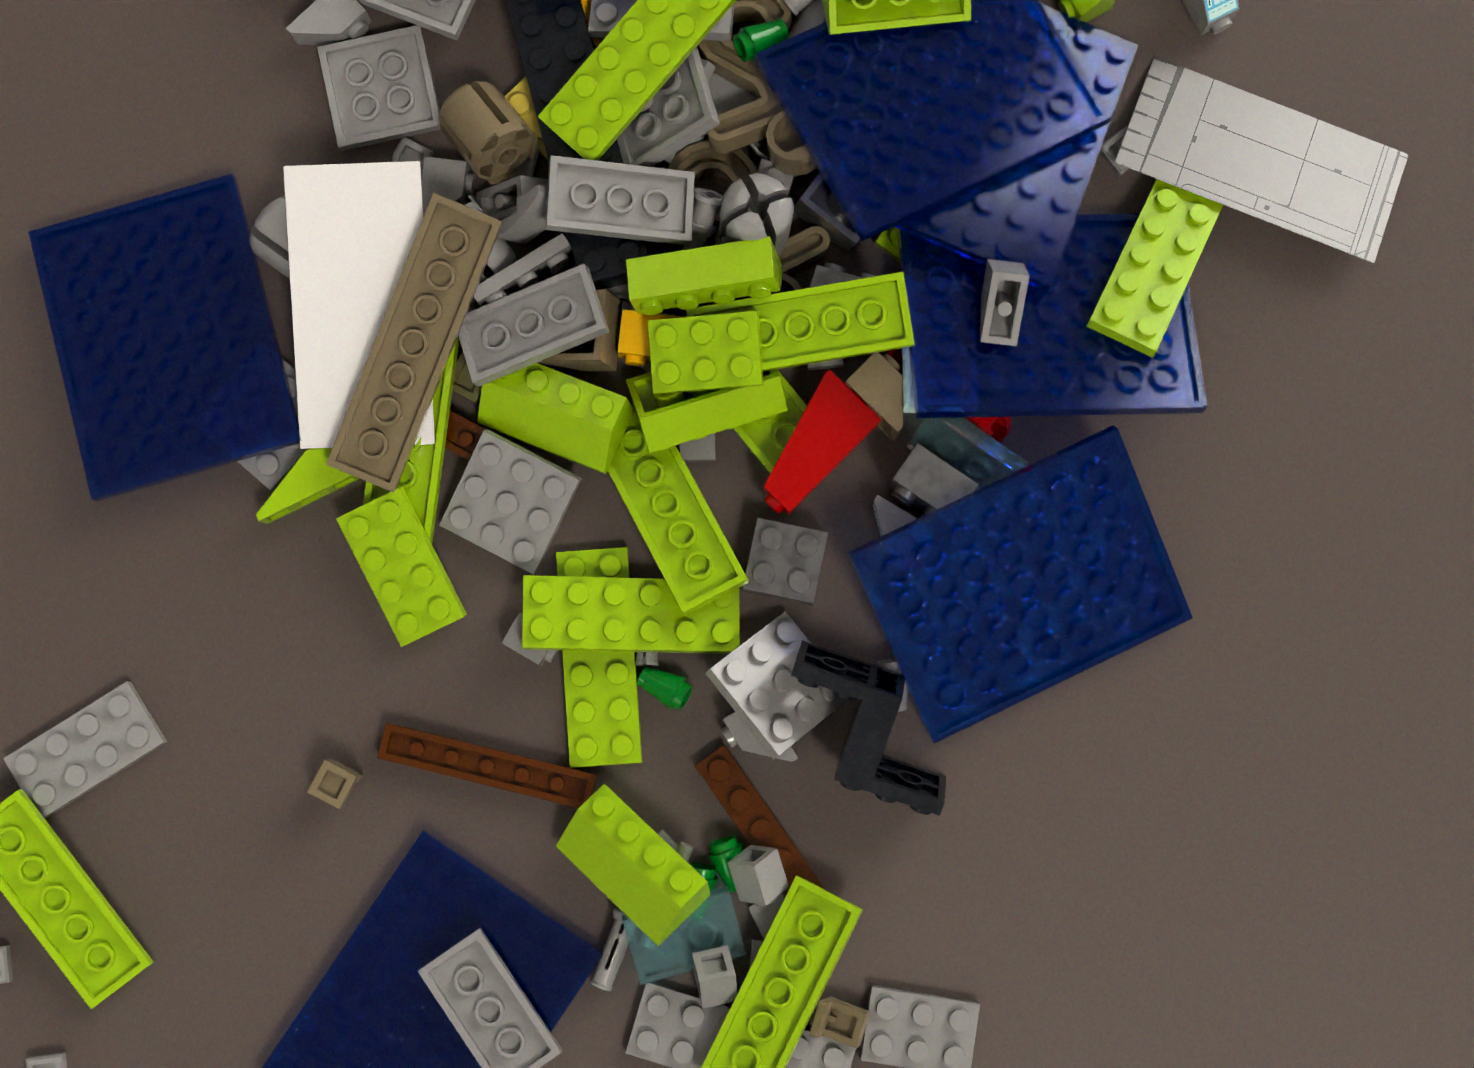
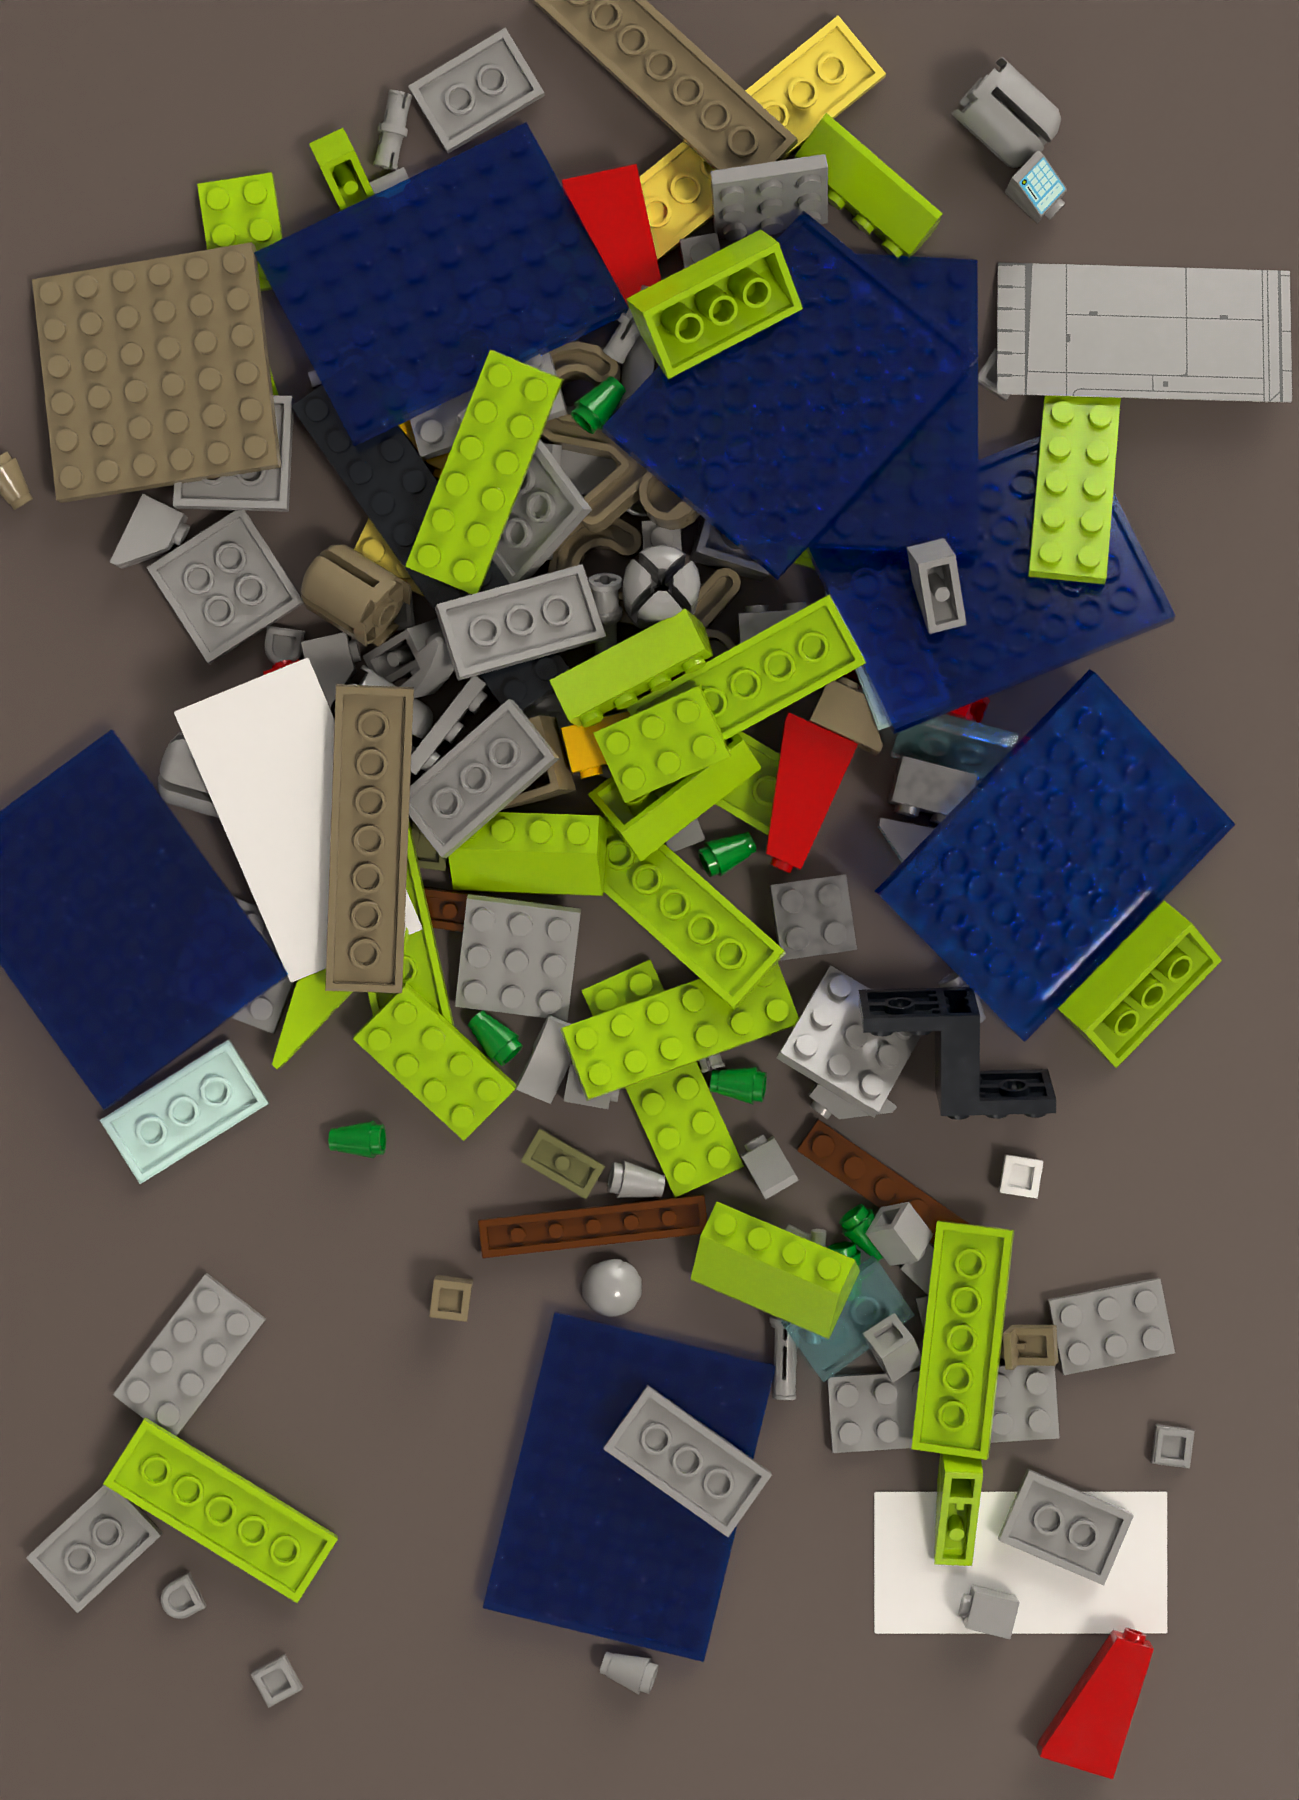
camera: 25 degrees left, 5 degrees up
none -> light aqua tile [100,1039,269,1184]
none -> green cone [328,1121,387,1159]
none -> green cone [467,1010,523,1066]
none -> light grey slope [516,1015,571,1104]
none -> olive plate [521,1128,605,1199]
none -> light grey hair [581,1259,642,1317]
none -> light grey cone [607,1160,665,1198]
none -> green cone [698,831,757,877]
none -> light grey slope [741,1134,799,1200]
none -> white plate [999,1154,1043,1199]
none -> lime slope [1058,901,1222,1068]

